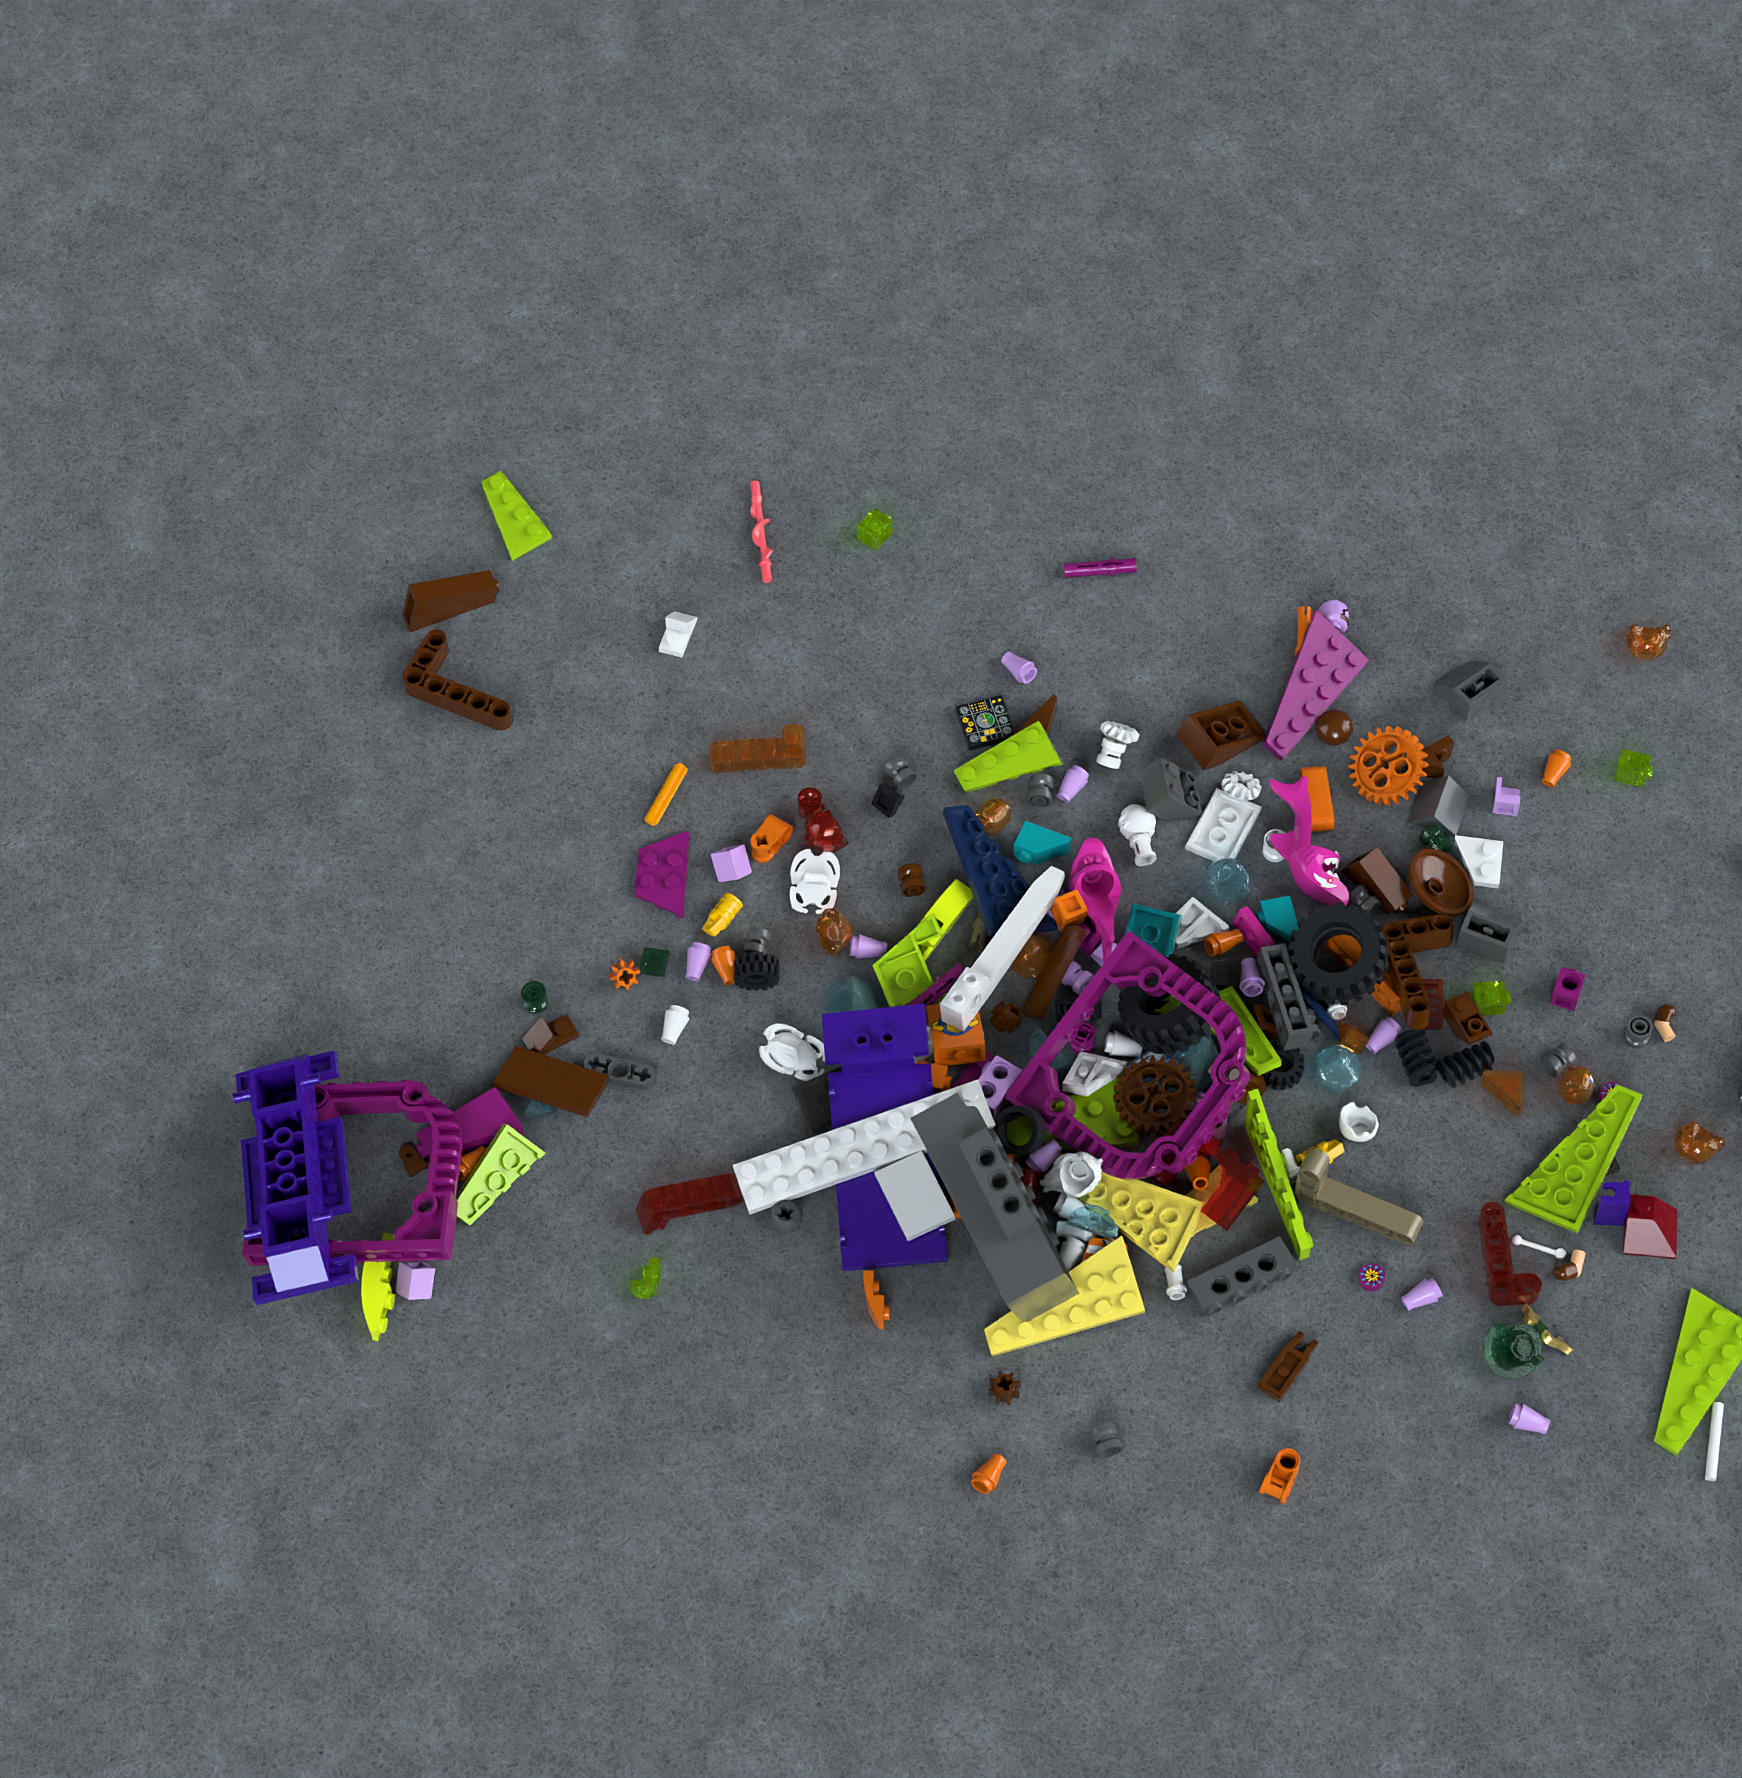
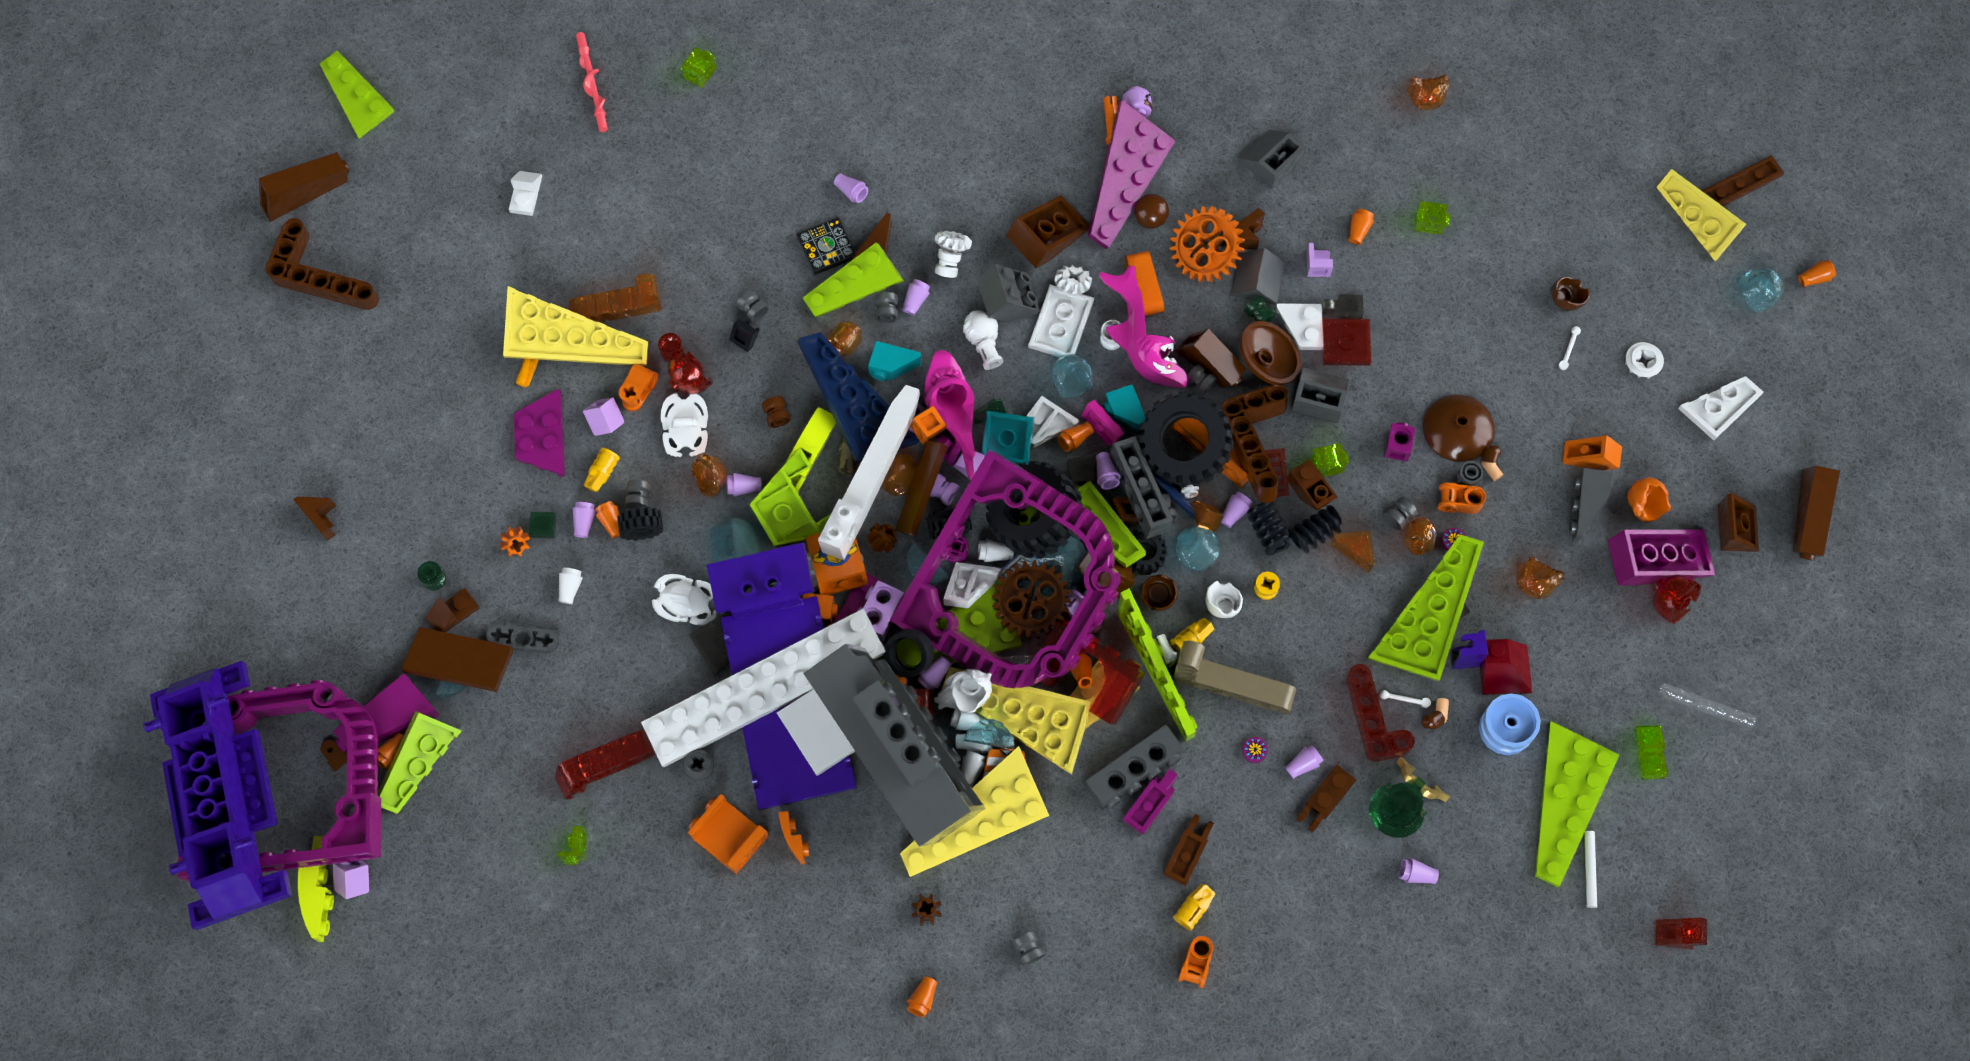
camera: 10 degrees left, 10 degrees up
magenta pin [907,963,964,1009] -> none
magenta pin [1064,557,1137,578] -> none
white pin [1165,1265,1187,1300] -> none
none -> reddish brown slope [293,496,336,541]
none -> light yellow wing [503,286,648,366]
none -> orange panel [688,794,769,874]
none -> clear green cone [973,398,1007,425]
none -> magenta hinge [1123,769,1178,835]
none -> reddish brown hair [1140,574,1178,612]
none -> yellow hinge [1173,883,1215,931]
none -> yellow wheel [1254,571,1280,600]
none -> reddish brown hinge [1296,765,1356,833]
none -> clear smoke plate [1322,294,1364,320]
none -> clear red plate [1322,319,1372,366]
none -> reddish brown dish [1423,395,1495,462]
none -> orange piece [1438,483,1486,514]
none -> light blue wheel [1479,693,1541,756]

